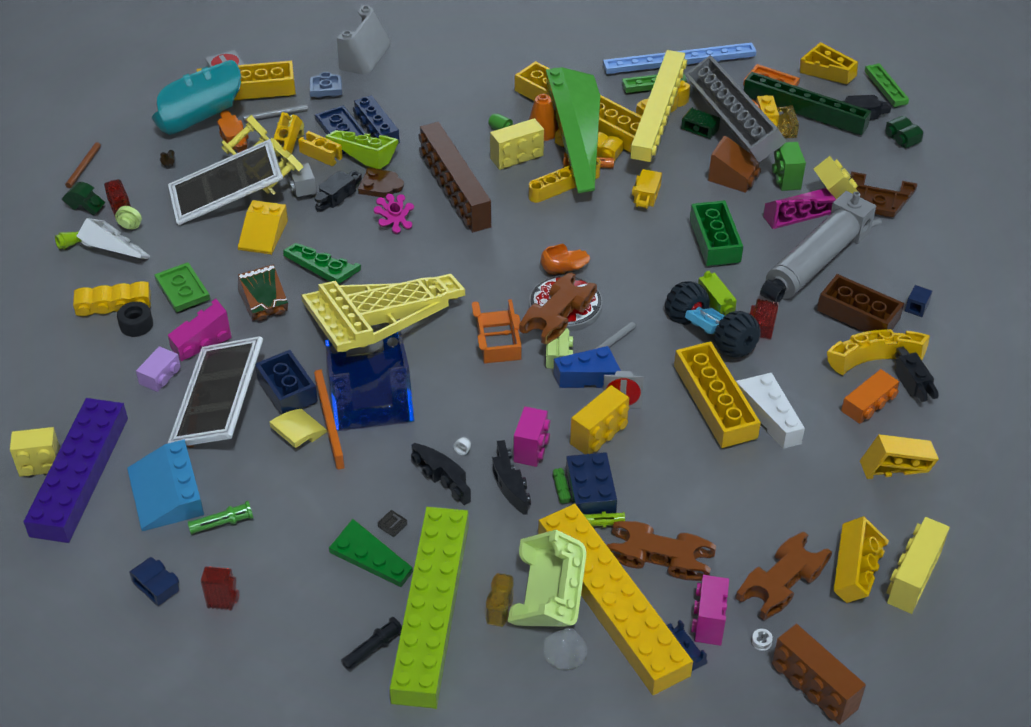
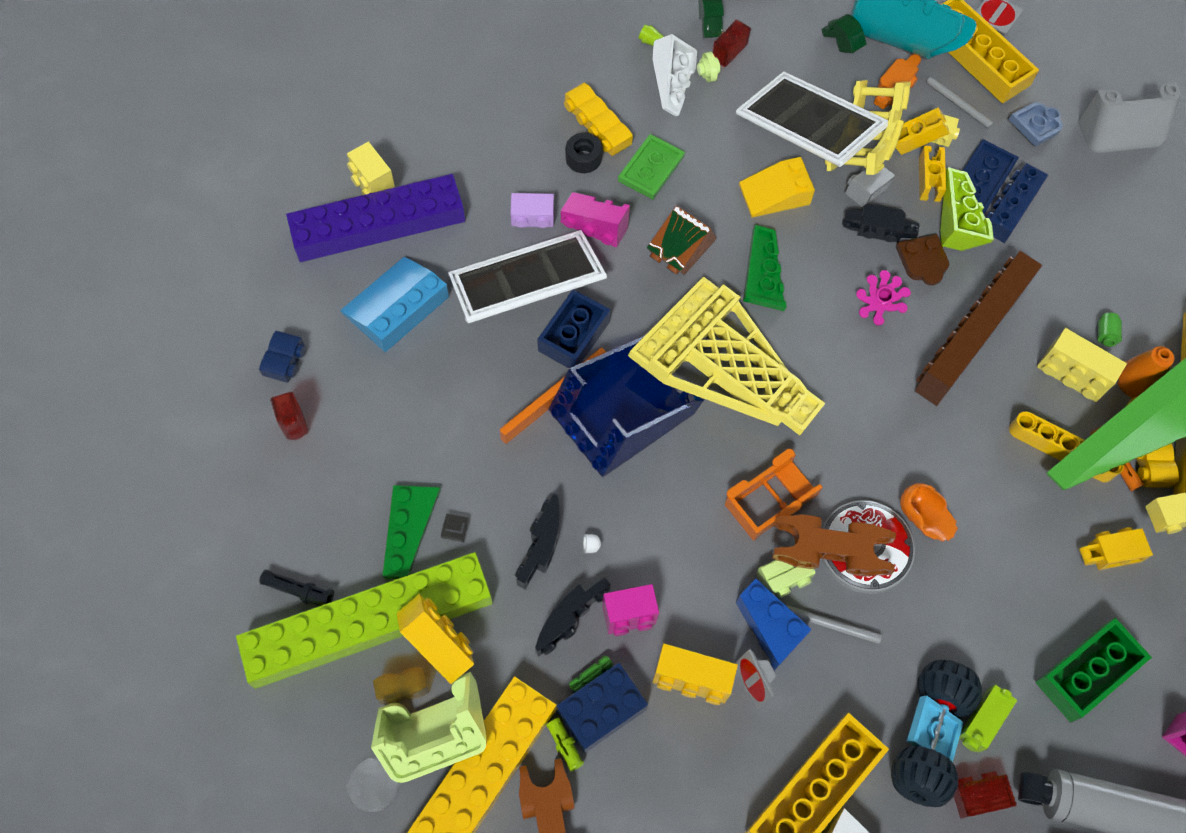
camera: 60 degrees right, 20 degrees up
dark brown plate [160,150,175,168] -> none
bright green pin [188,501,253,535] -> none
light yellow slope [269,409,327,448] -> none
none -> yellow brick [396,593,474,684]
none -> dark green brick [821,14,867,53]

